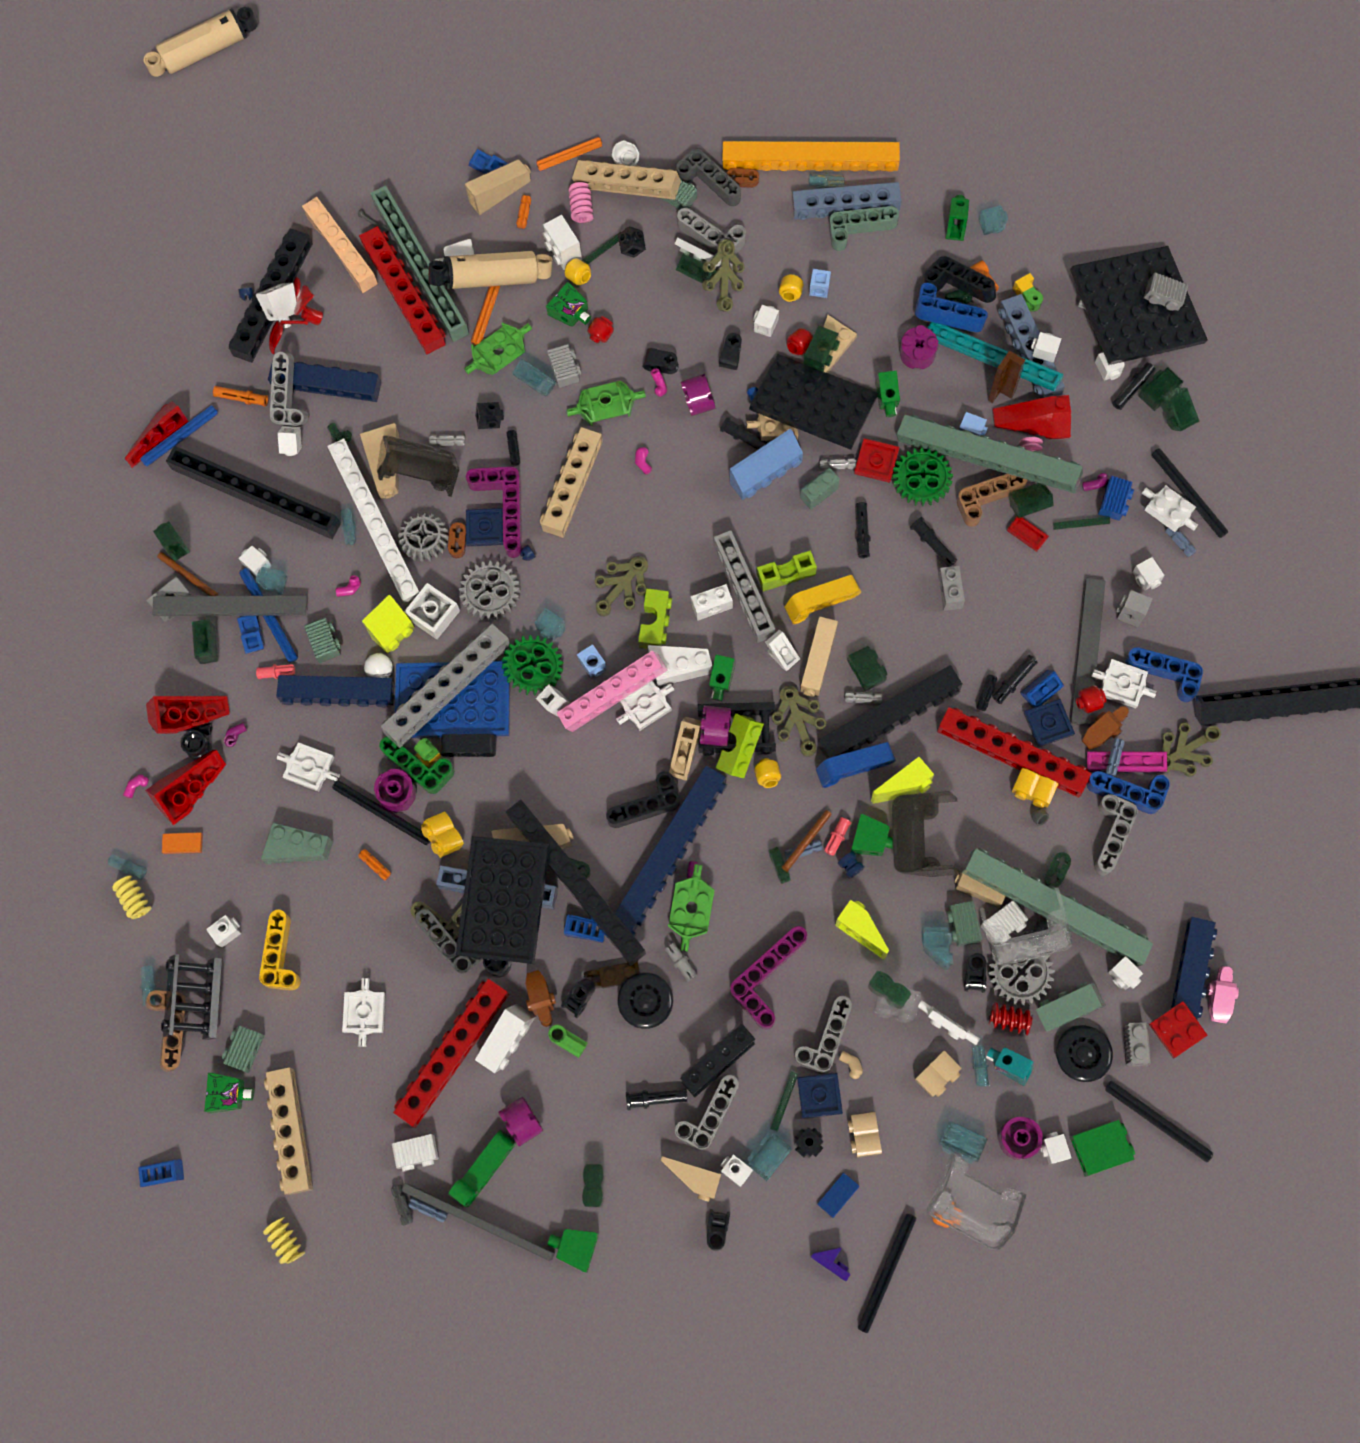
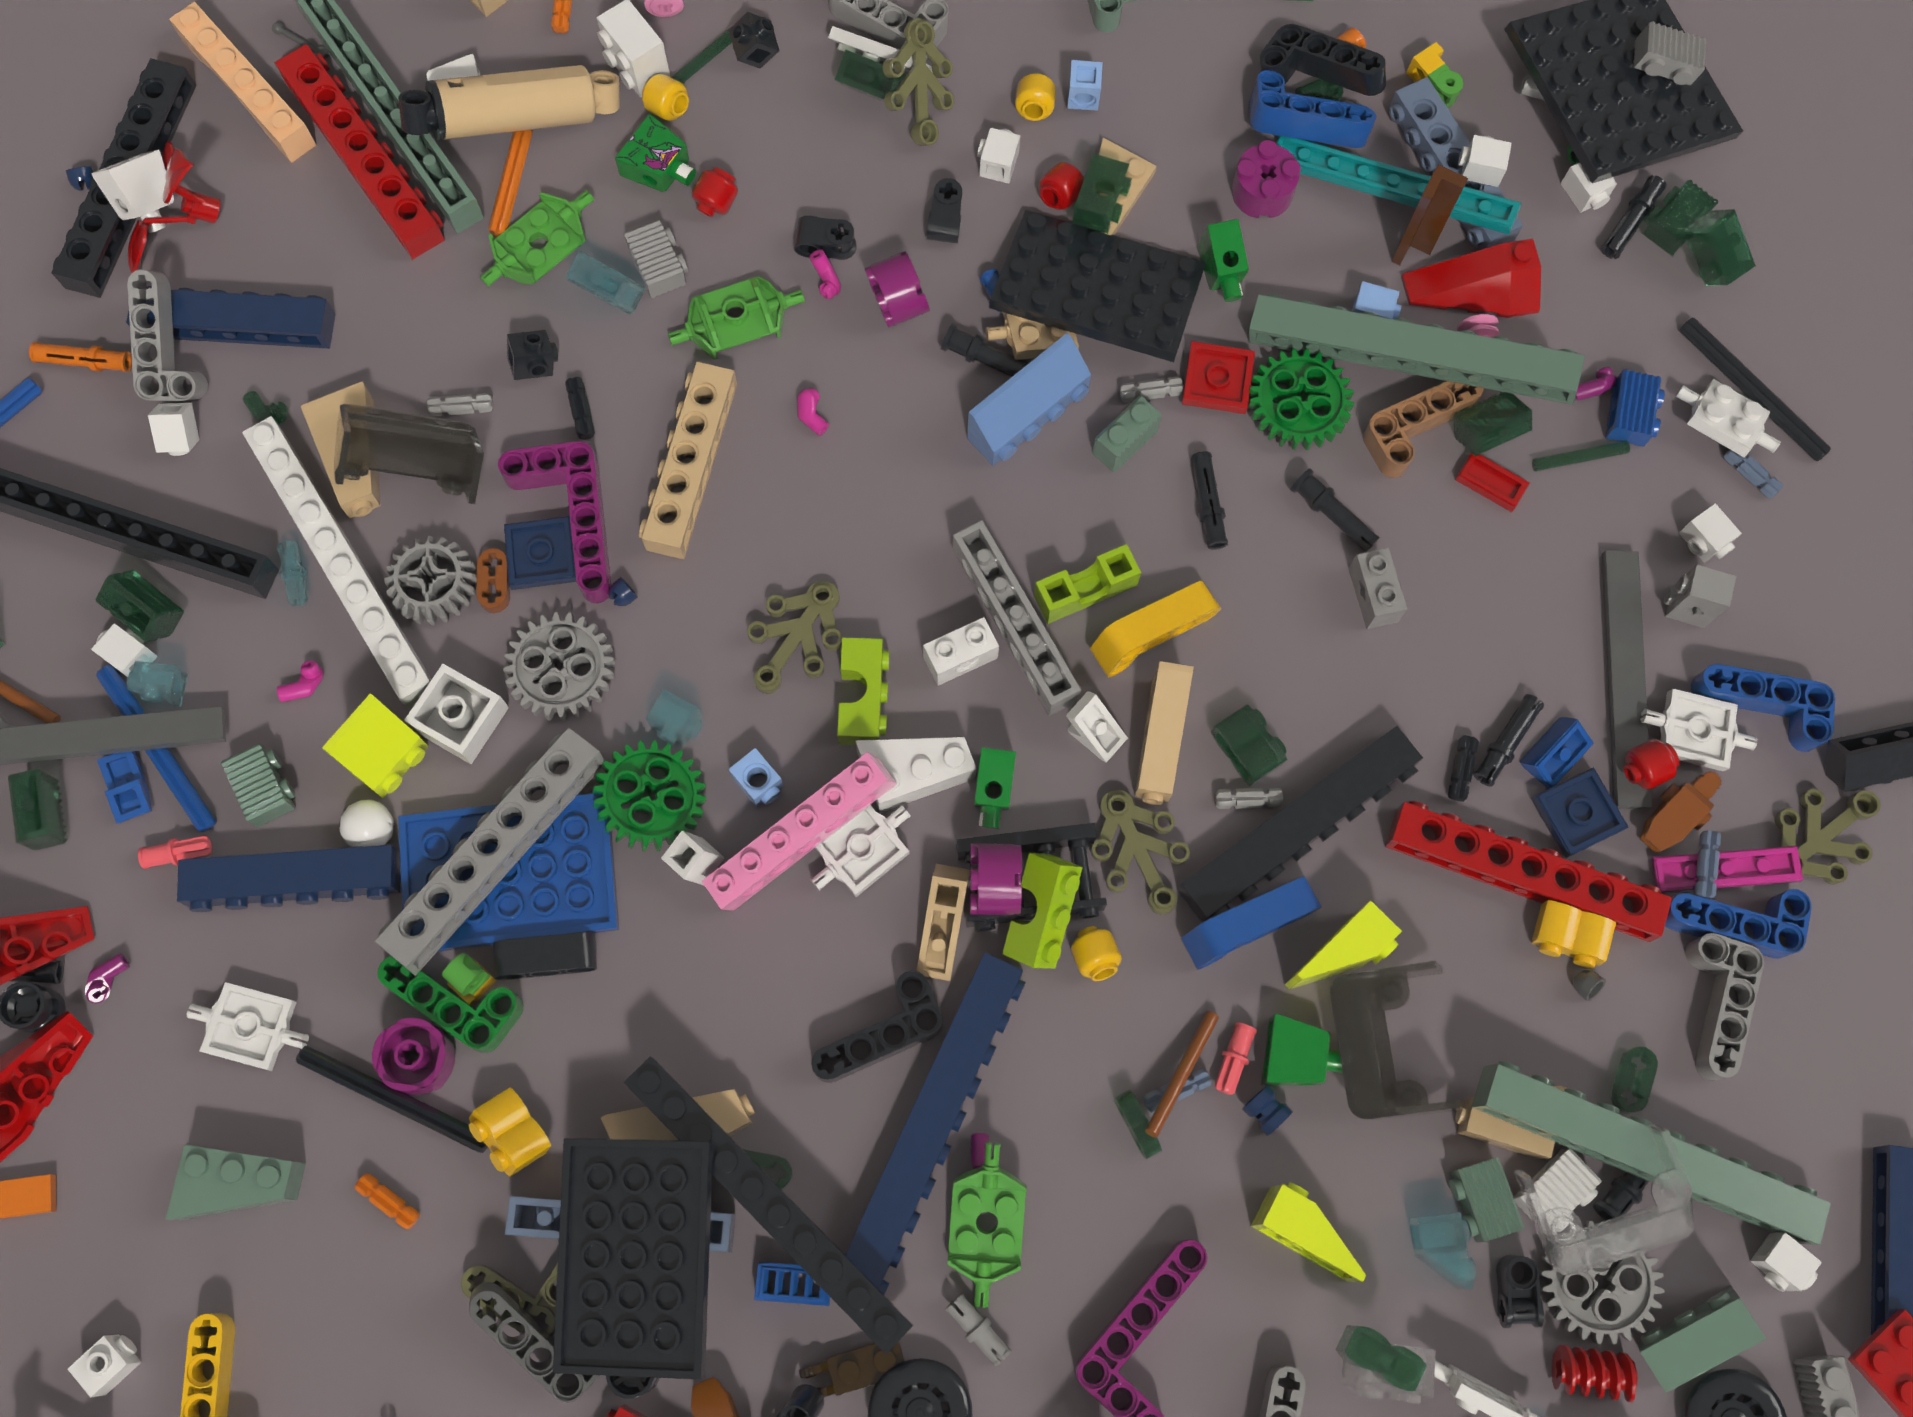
camera: 15 degrees left, 0 degrees up
none -> clear green brick [96,570,184,643]

